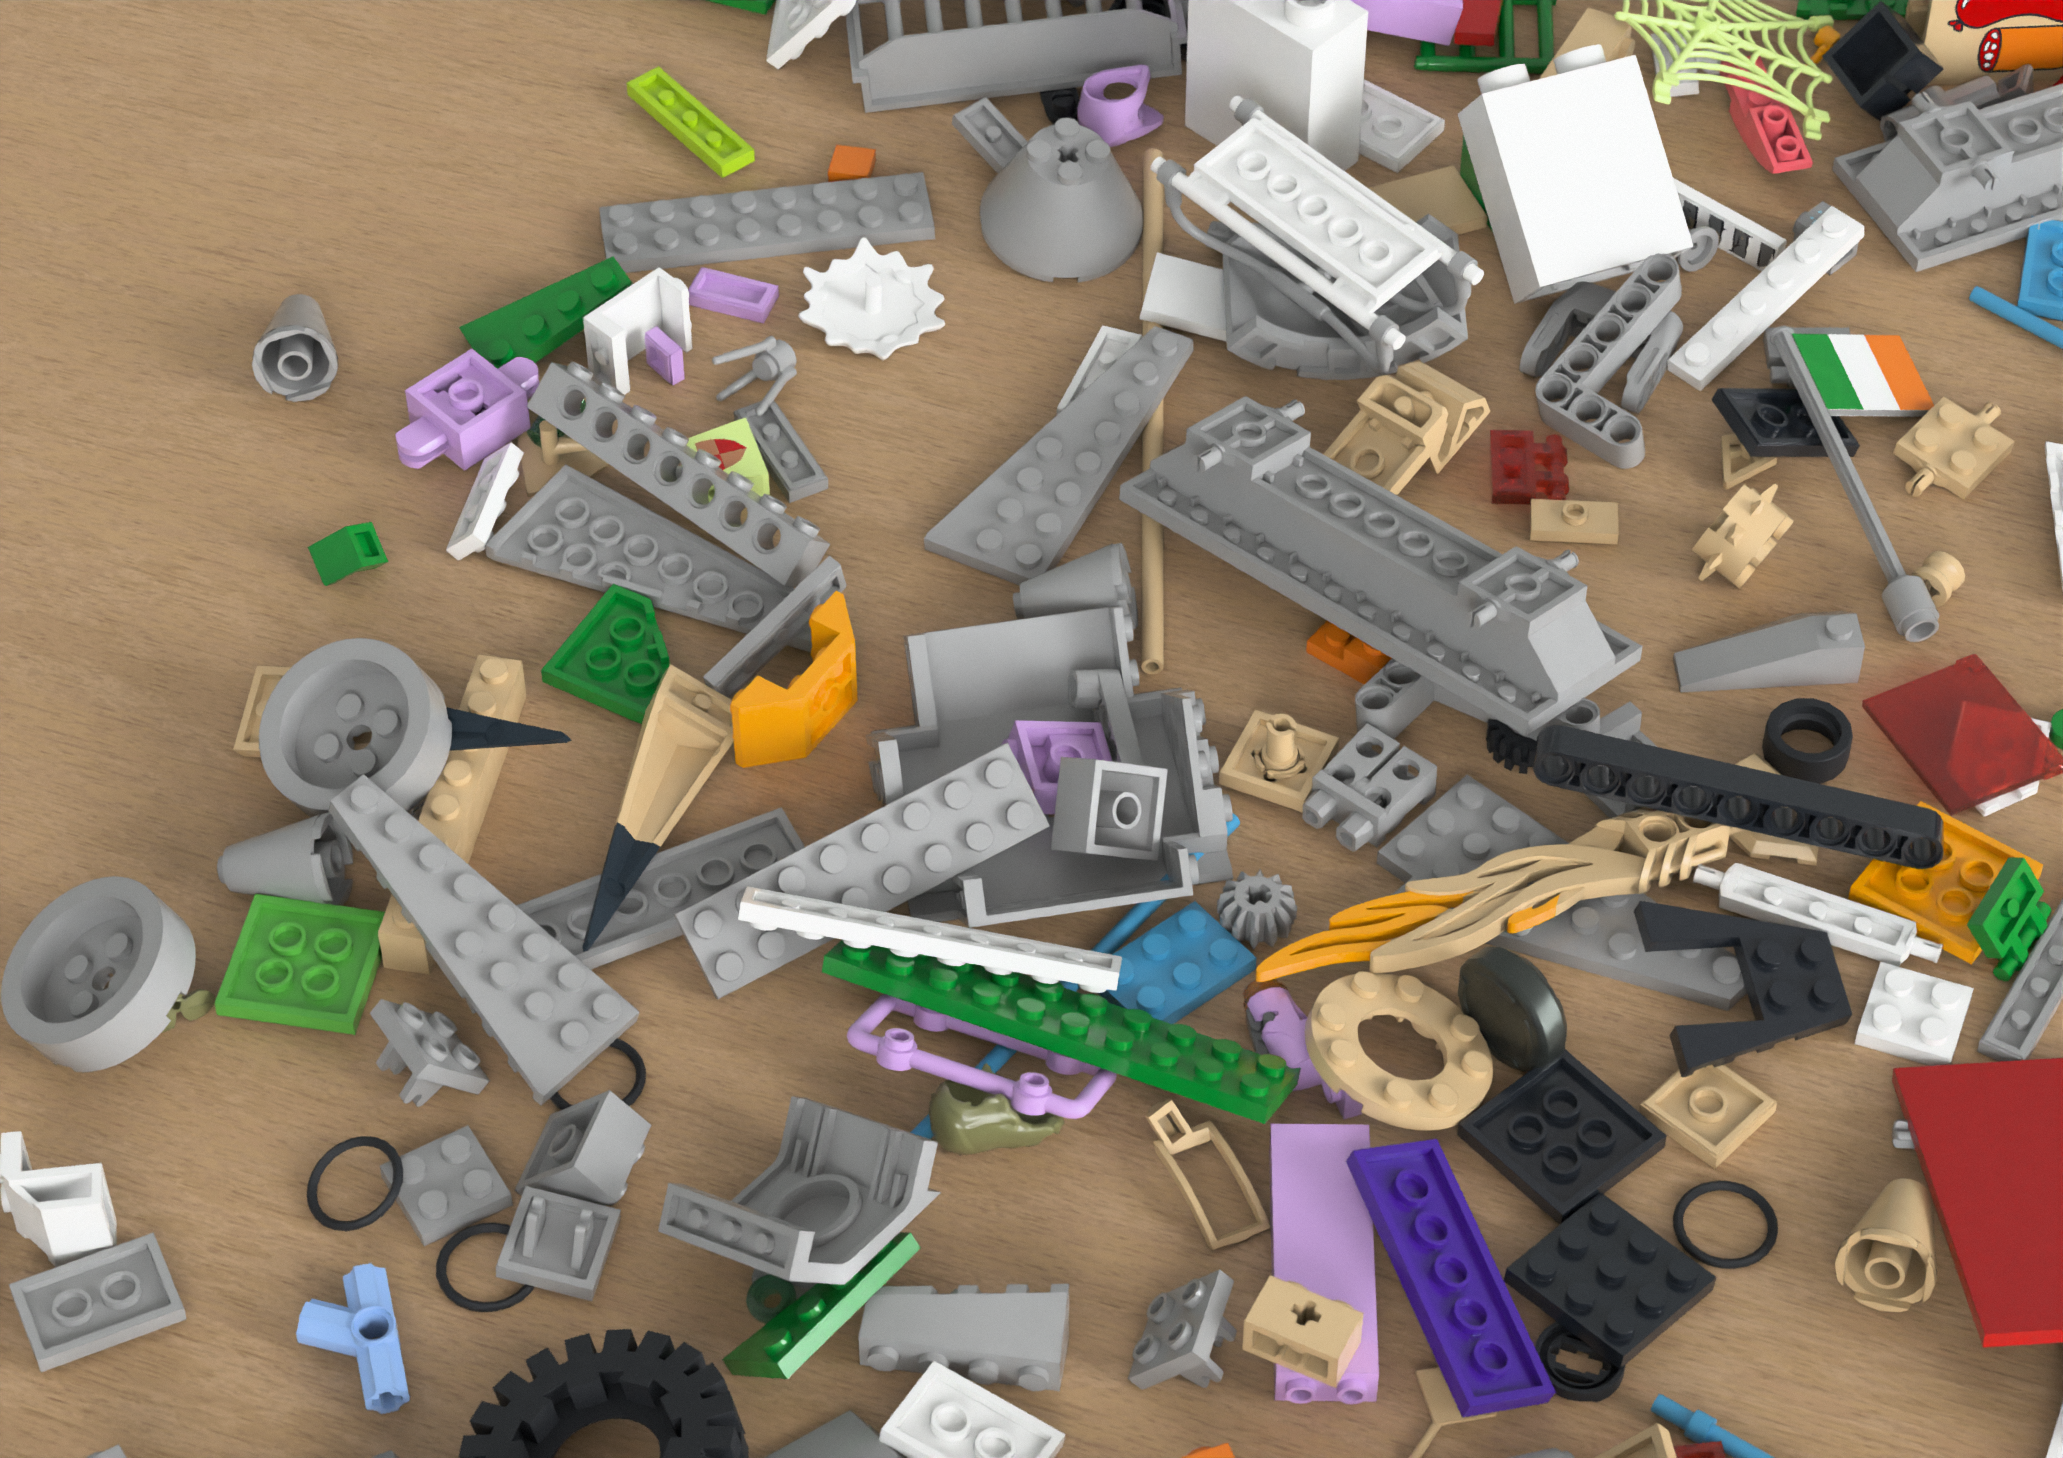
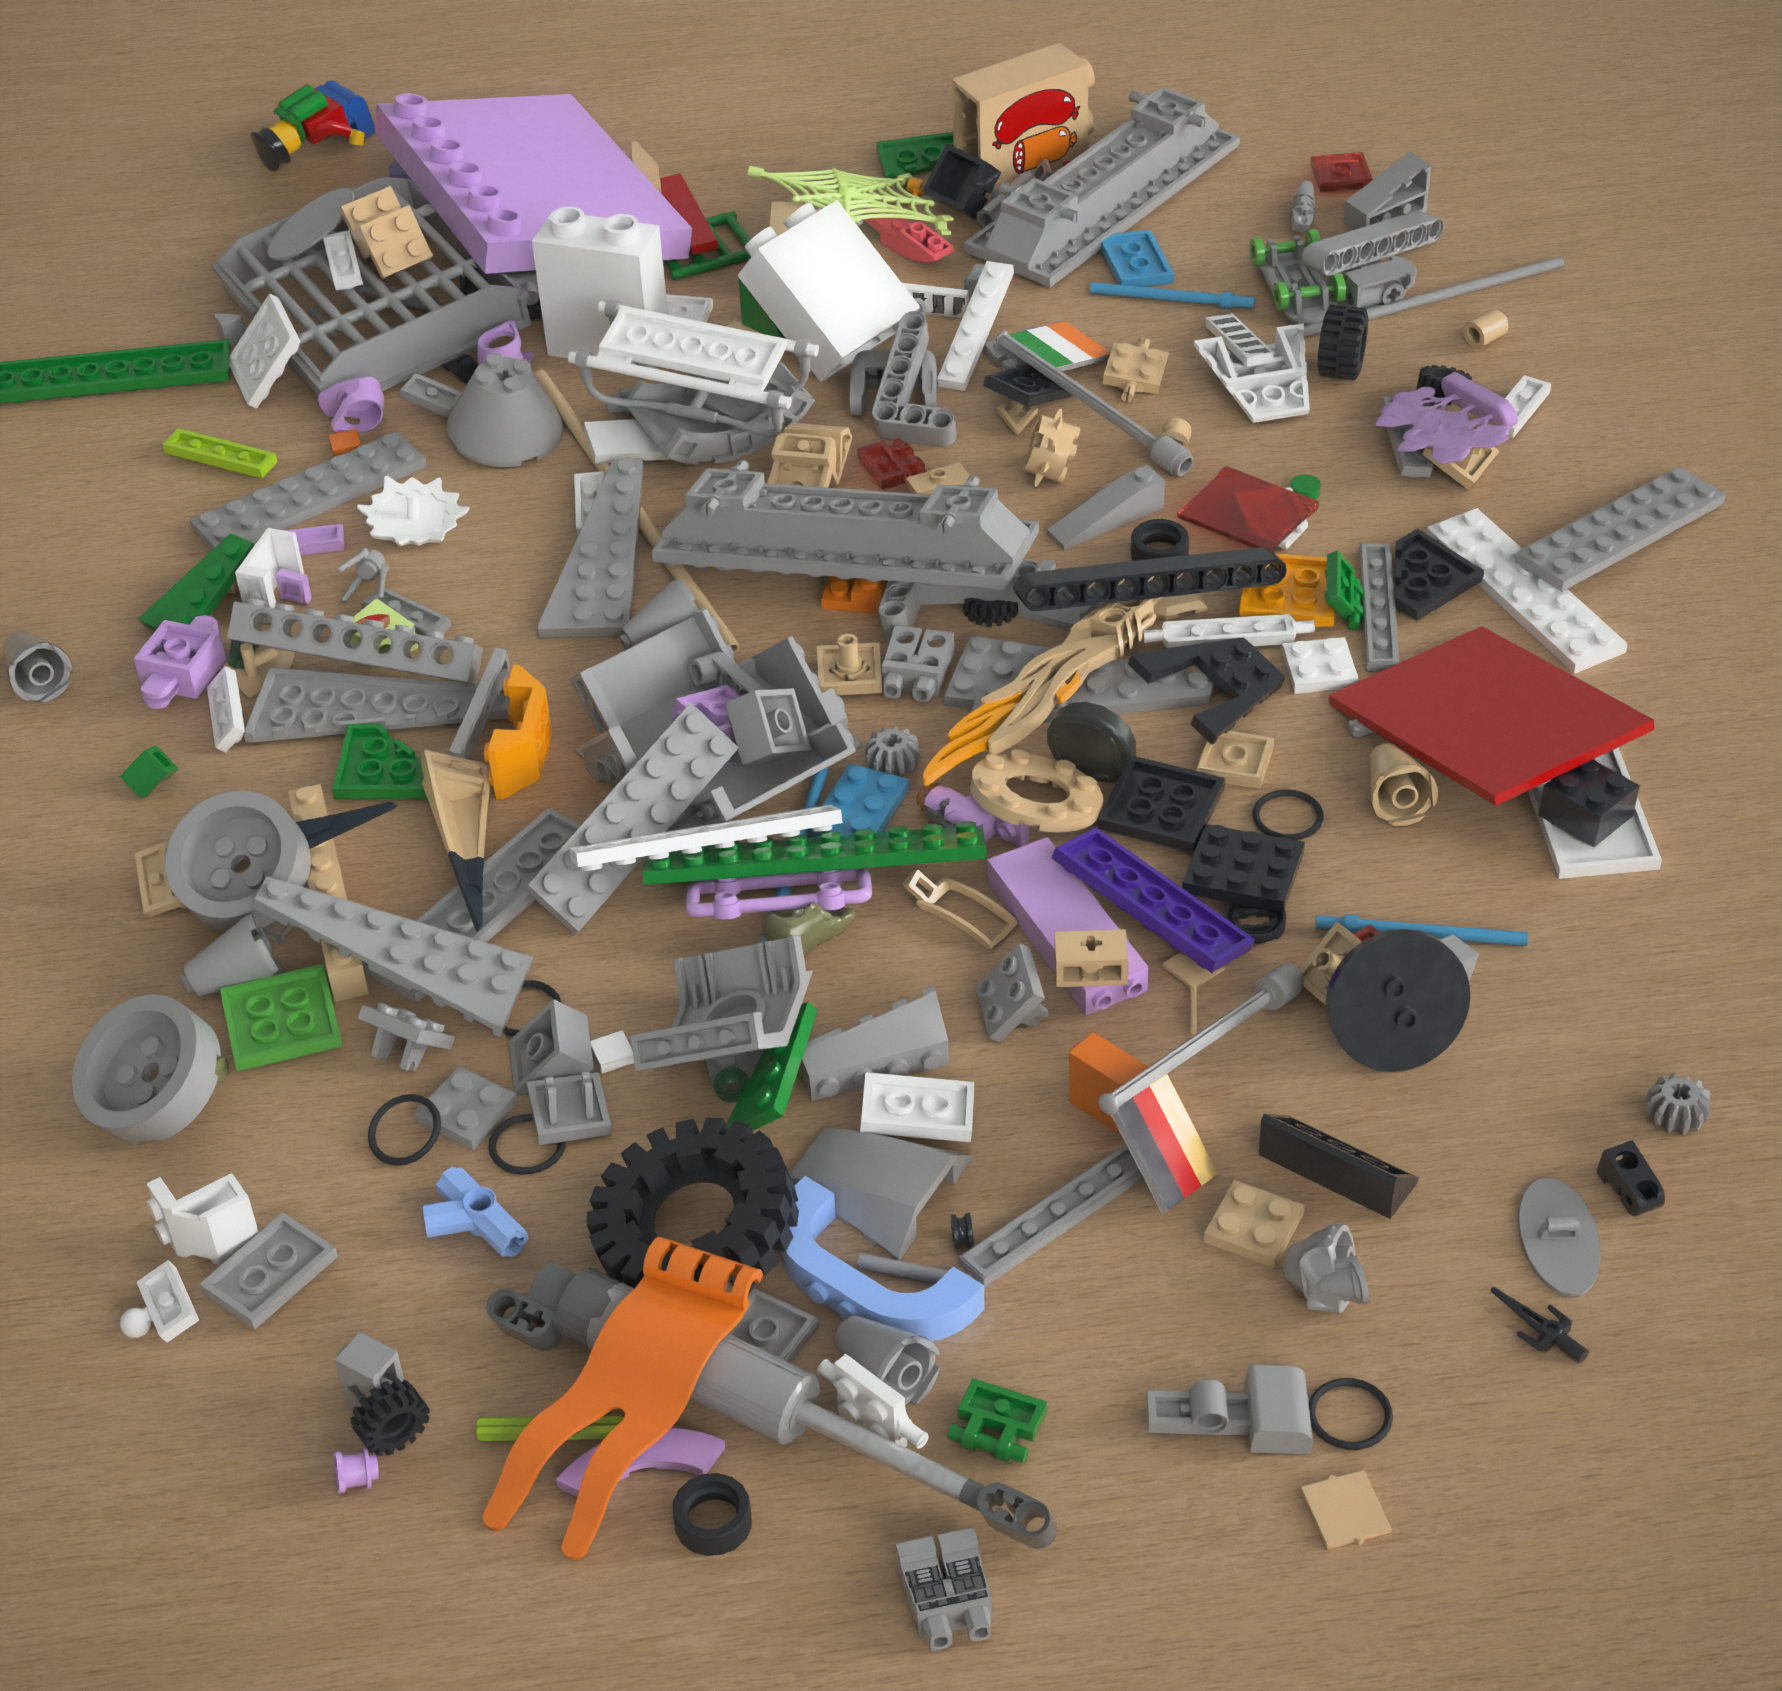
camera: 25 degrees left, 5 degrees down
none -> lavender helmet [318,377,384,433]
none -> white tile [590,1030,634,1074]

